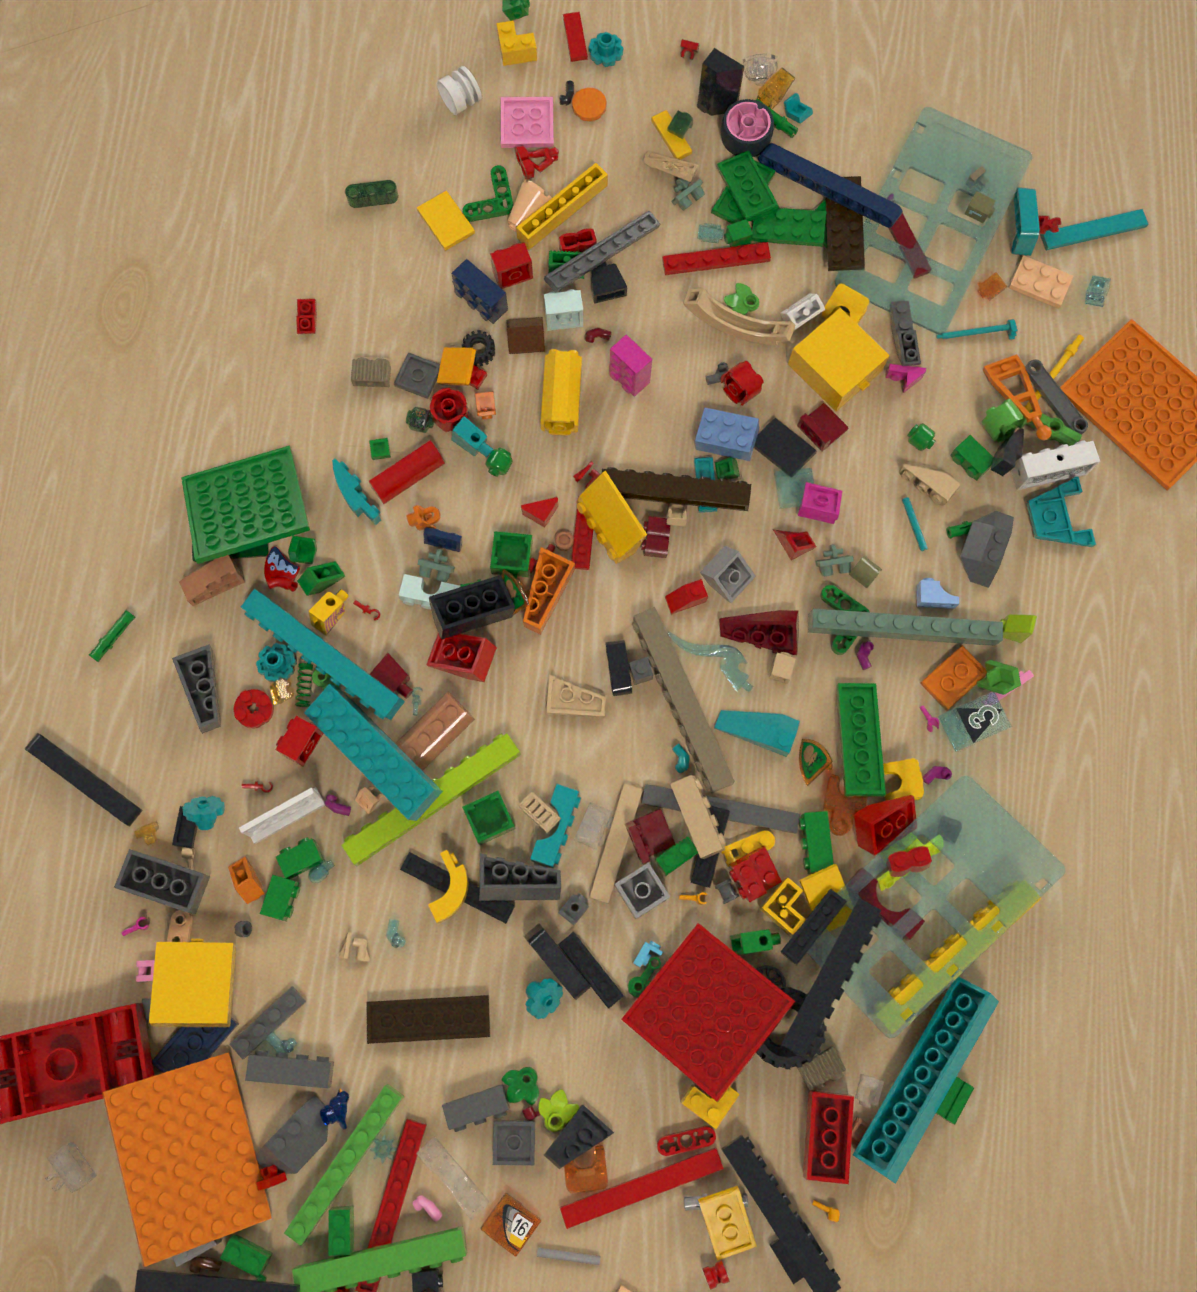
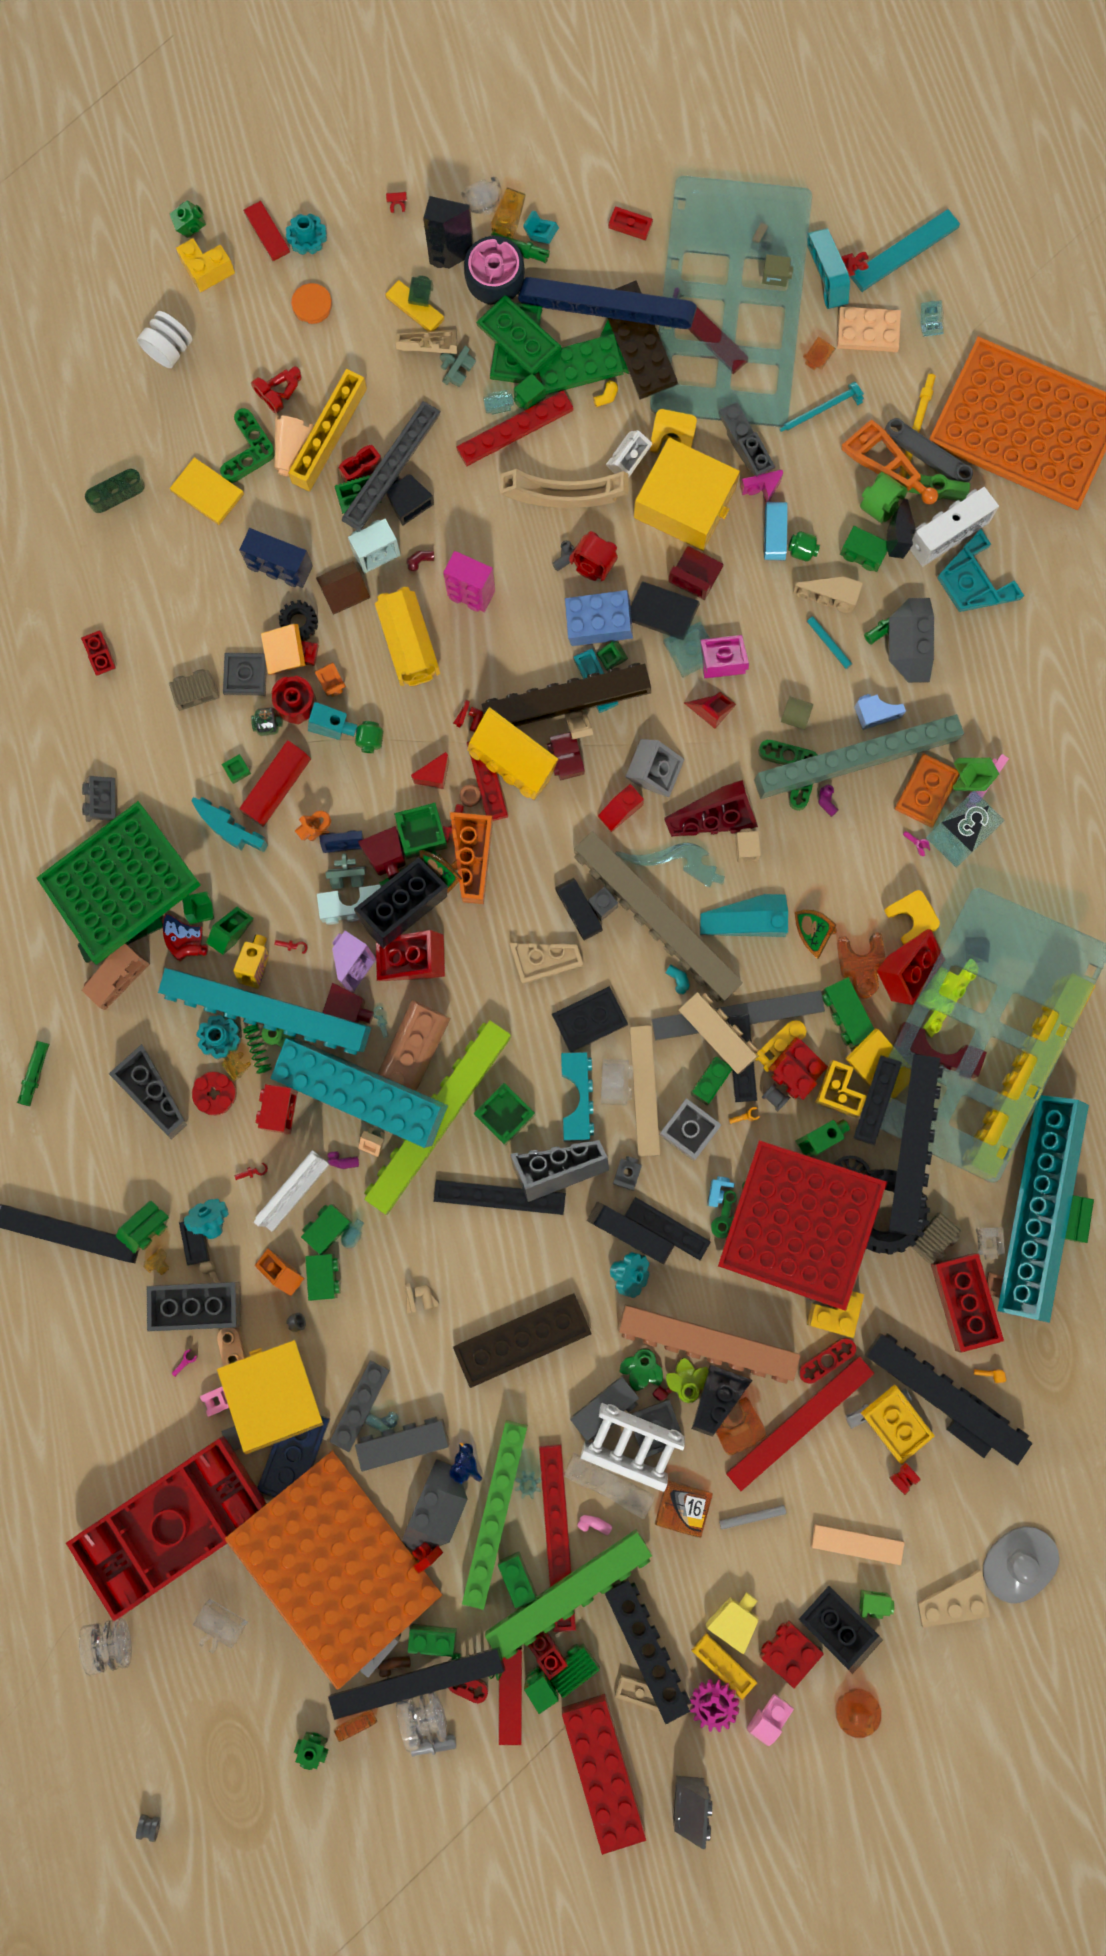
camera: 15 degrees left, 5 degrees up
clear light blue arm [386,919,406,948] -> none
yellow arch [428,850,469,924] -> none
red brick [490,242,533,289] -> none
bright pink plate [501,97,554,148] -> none
tan slope [519,792,561,833] -> none
black arm [560,80,574,106] -> none
dark red bracket [625,809,675,864] -> none
bright green plate [724,283,760,315] -> none
sand green hips [816,544,854,577] -> none
green plate [837,683,886,797] -> none
red brick [886,846,932,877] -> none
magenta arm [922,766,952,785] -> none
lime slope [1000,614,1037,643] -> none
none -> dark grey bracket [82,776,115,822]
none -> green brick [116,1201,169,1253]
none -> lavender slope [332,931,376,993]
none -> dark red torso [358,826,406,880]
none -> black tile [552,986,628,1053]
none -> white fence [580,1403,685,1492]
none -> yellow arm [593,380,618,407]
none -> red plate [608,206,653,241]
none -> nougat brick [618,1304,800,1384]
none -> medium azure beam [764,502,788,561]

